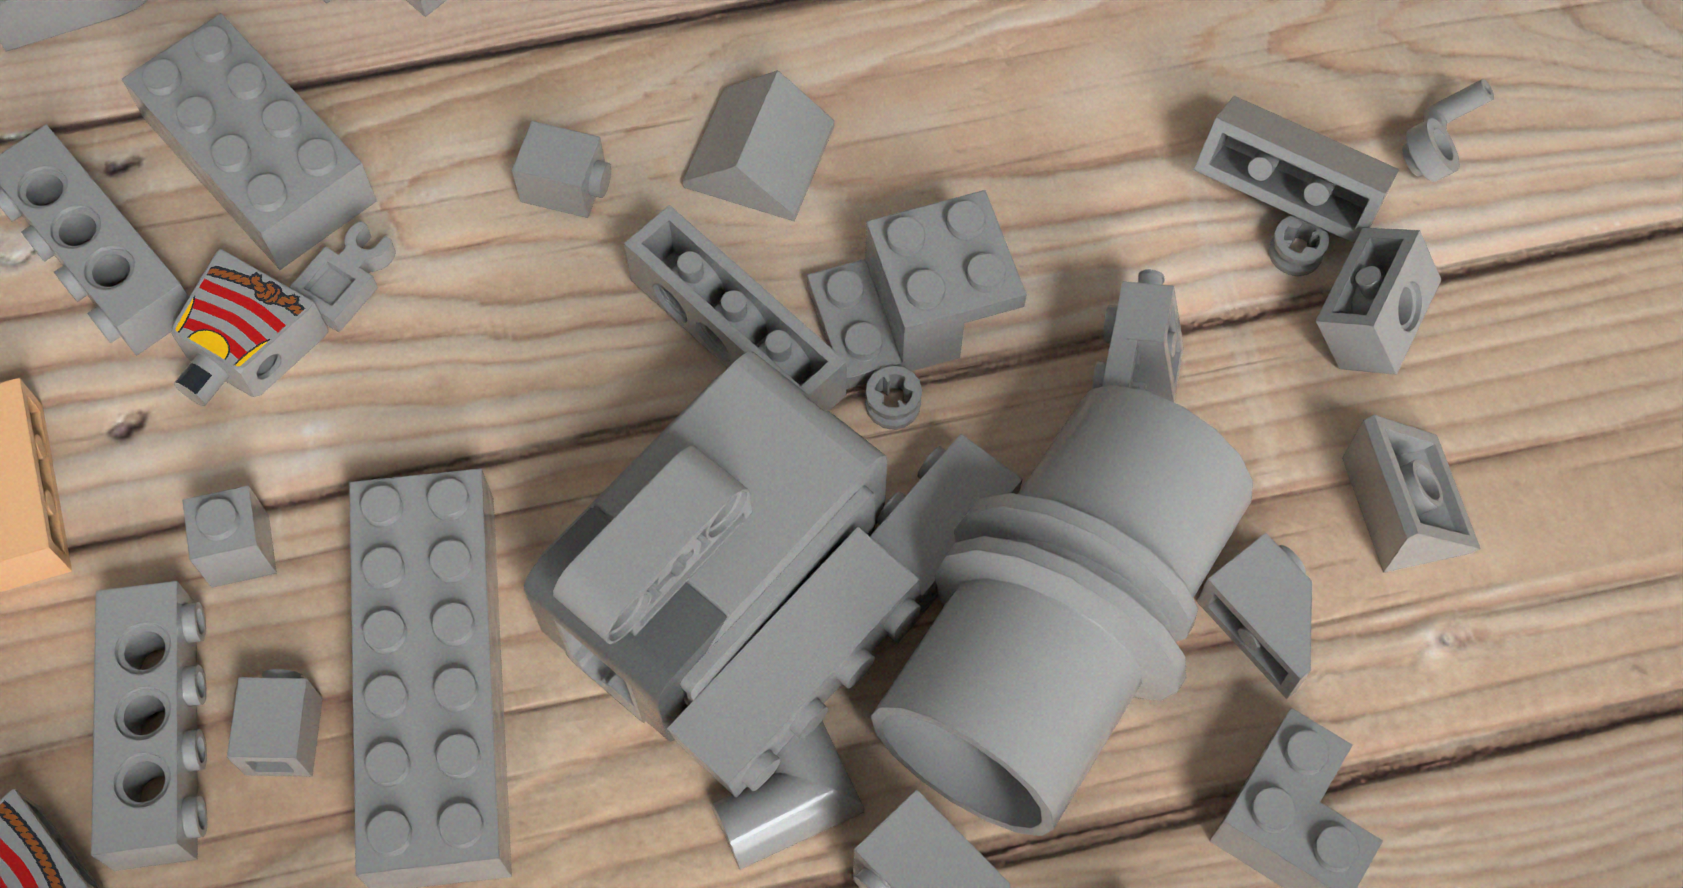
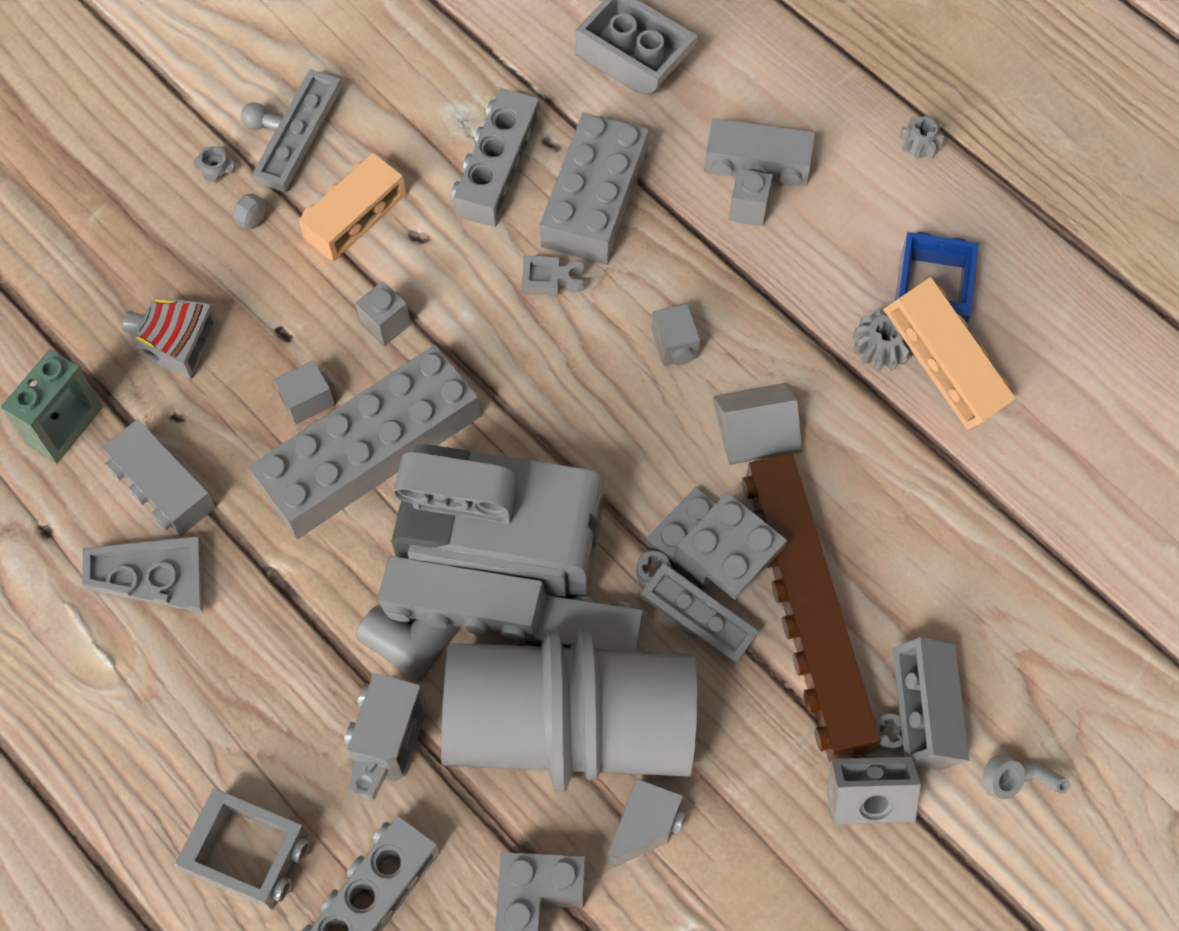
camera: 60 degrees right, 0 degrees up
light grey brick [91,581,207,871] -> none
light grey torso [171,249,329,406] -> none
light grey brick [624,205,847,411] -> none
light grey plate [1092,269,1184,402] -> none
light grey slope [1342,415,1481,573] -> none
none -> light grey plate [640,563,759,665]
none -> reddish brown brick [742,453,881,762]

